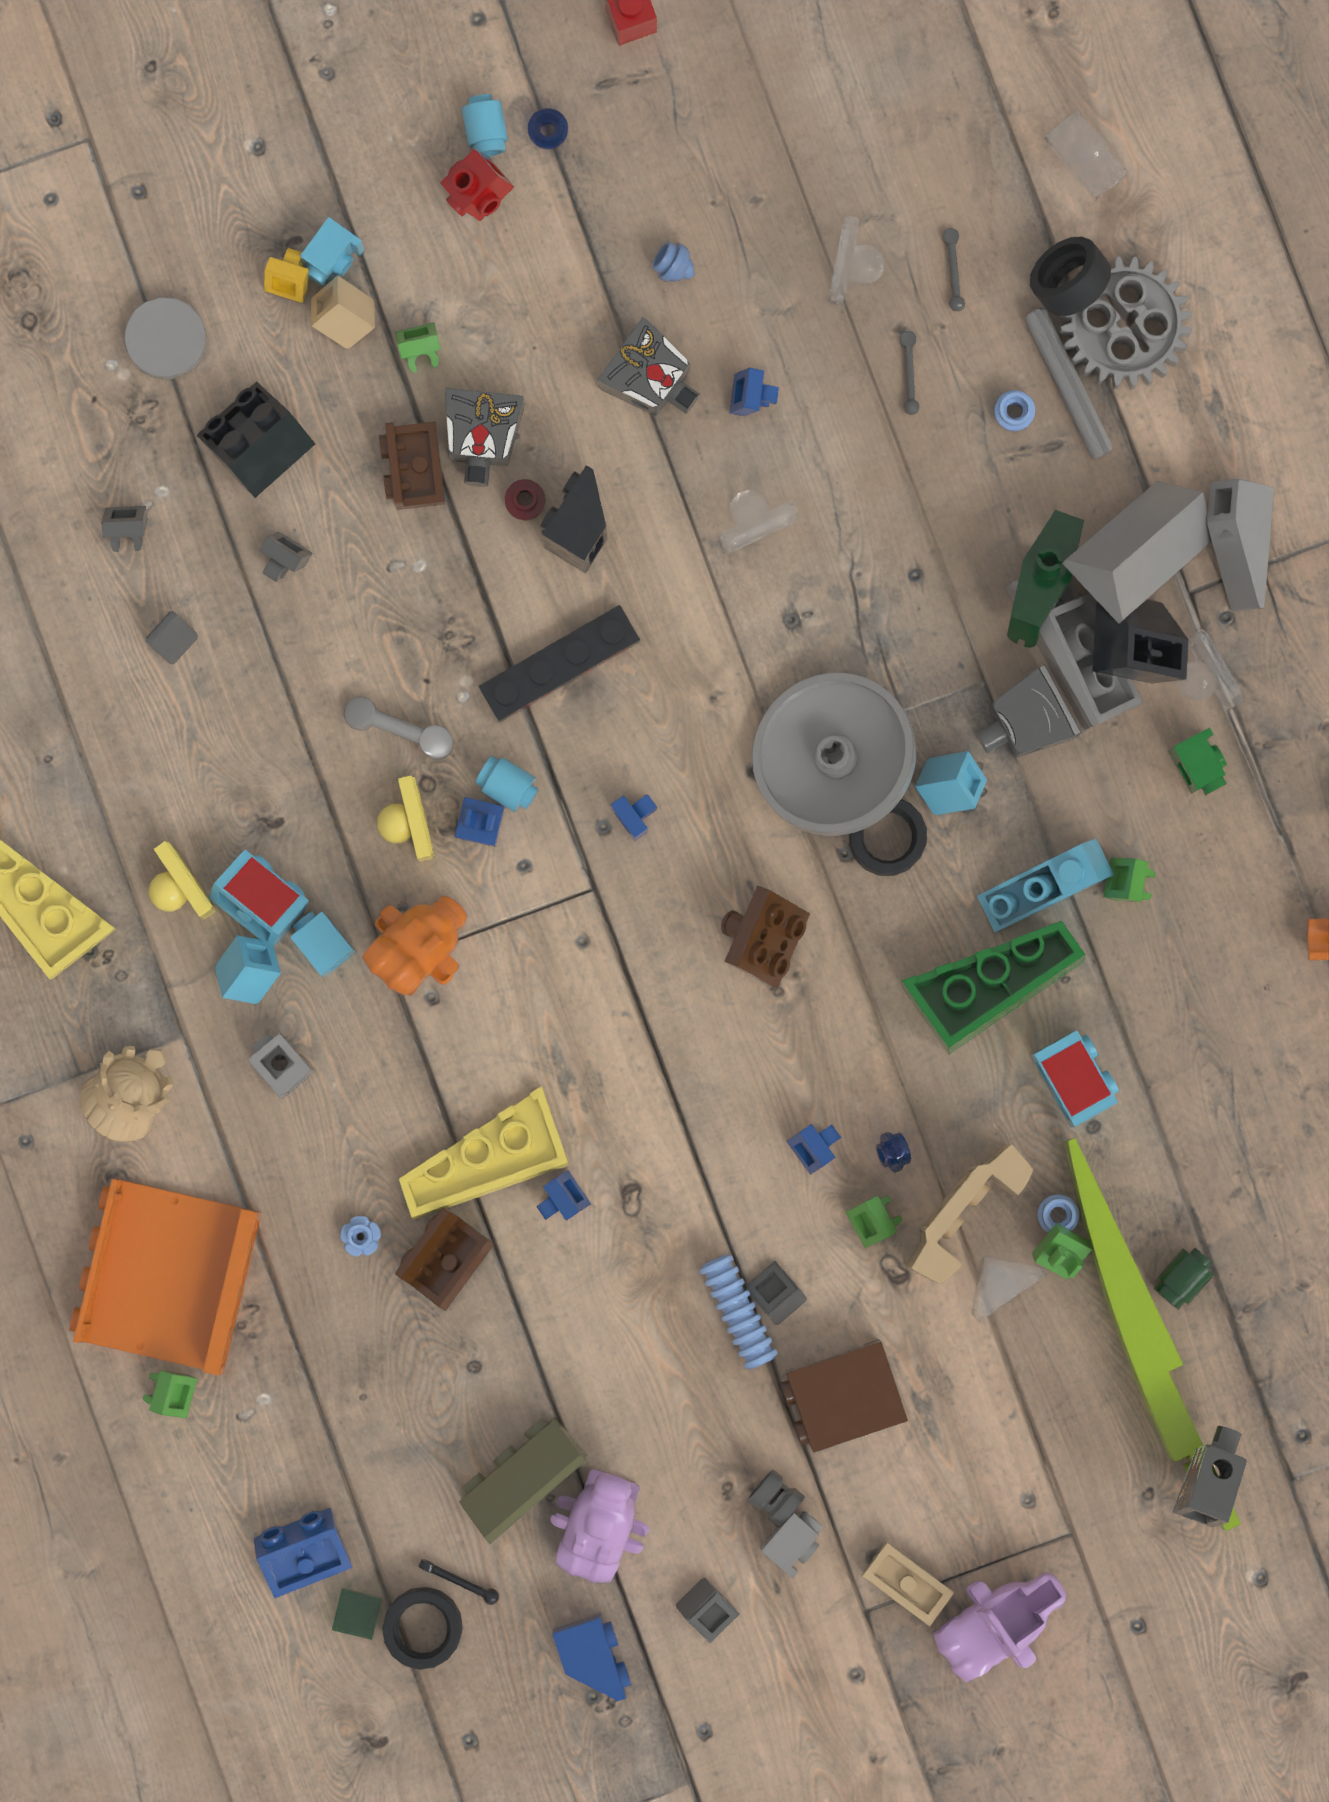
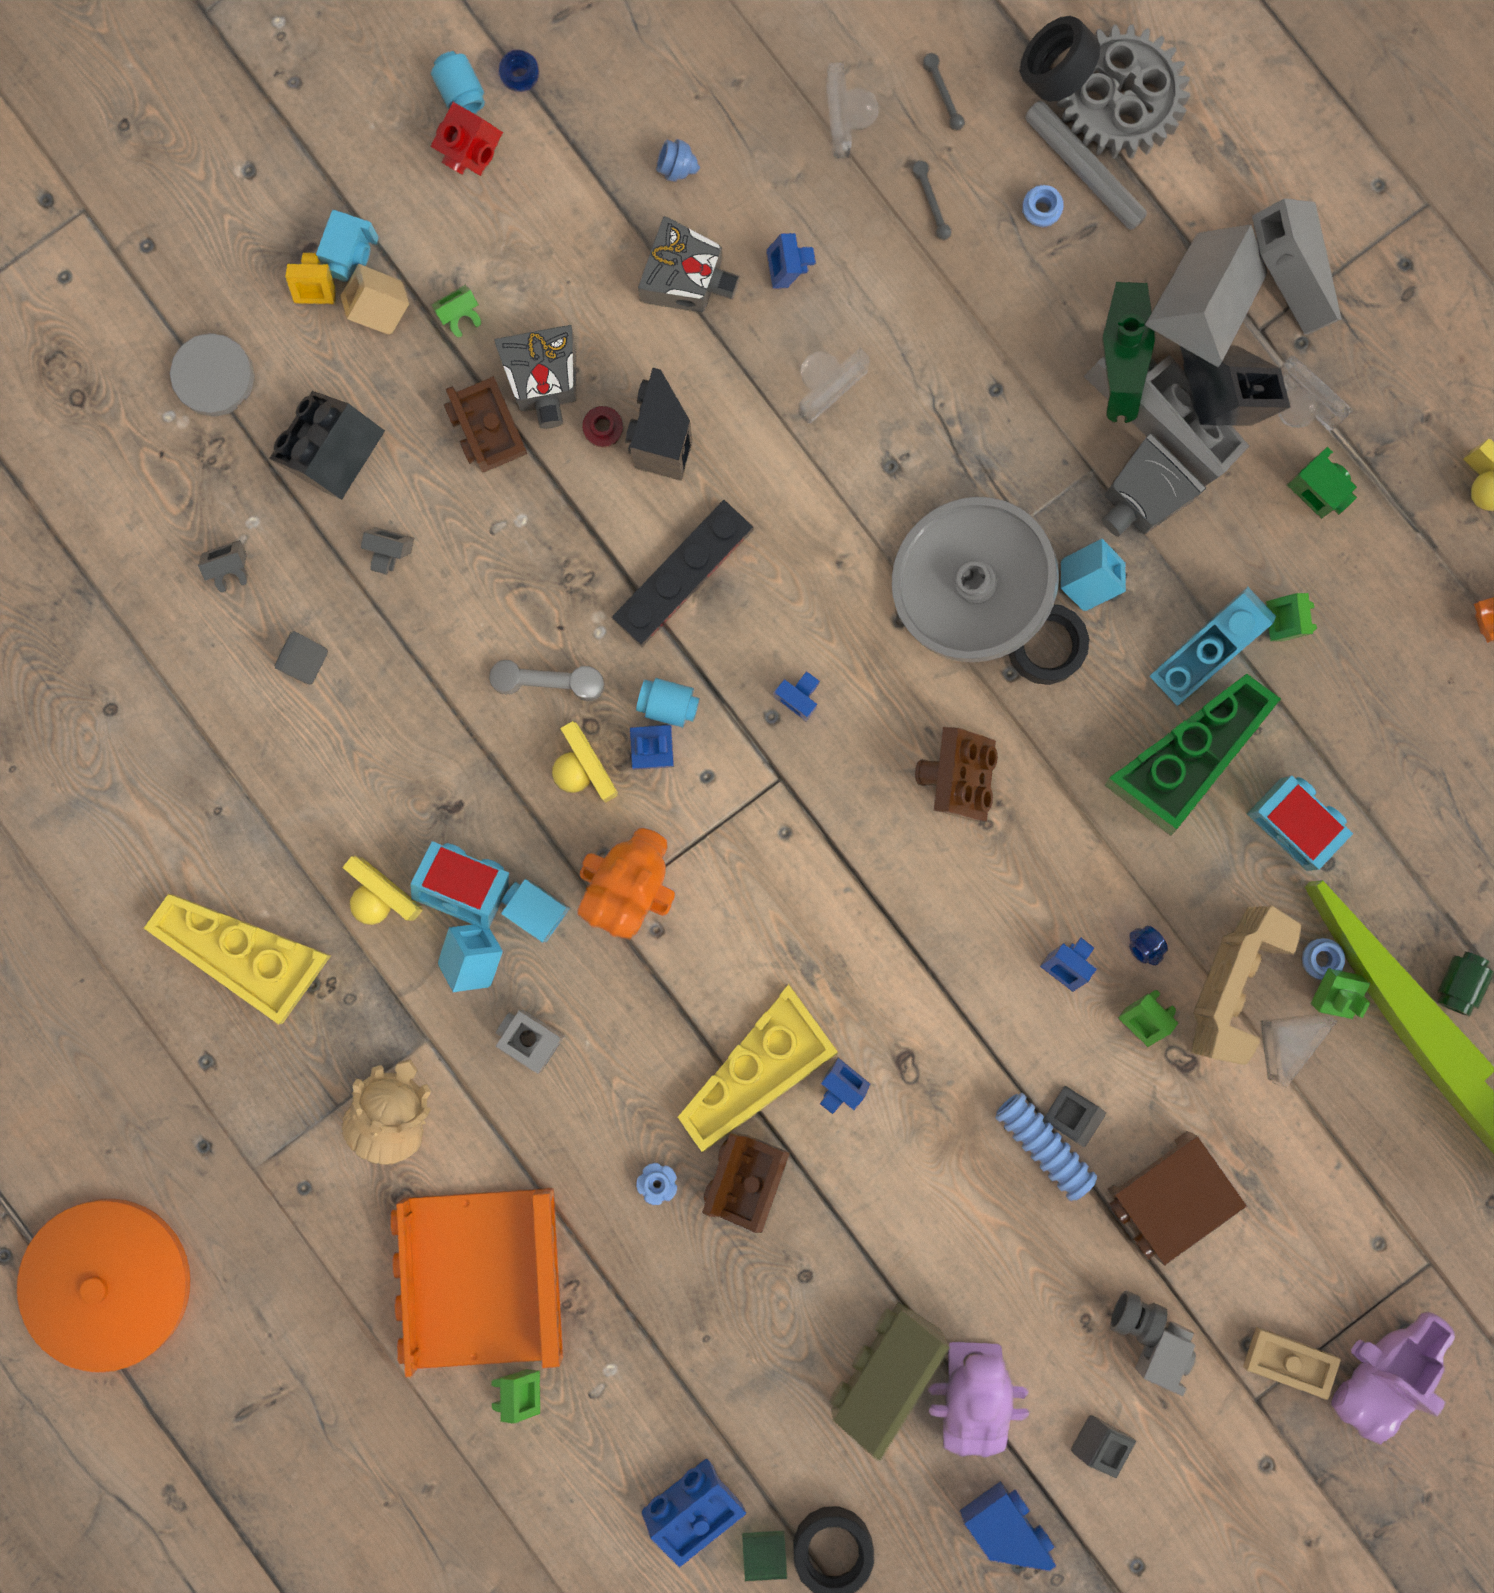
camera: 15 degrees left, 0 degrees up
black hinge [418,1559,499,1605] -> none

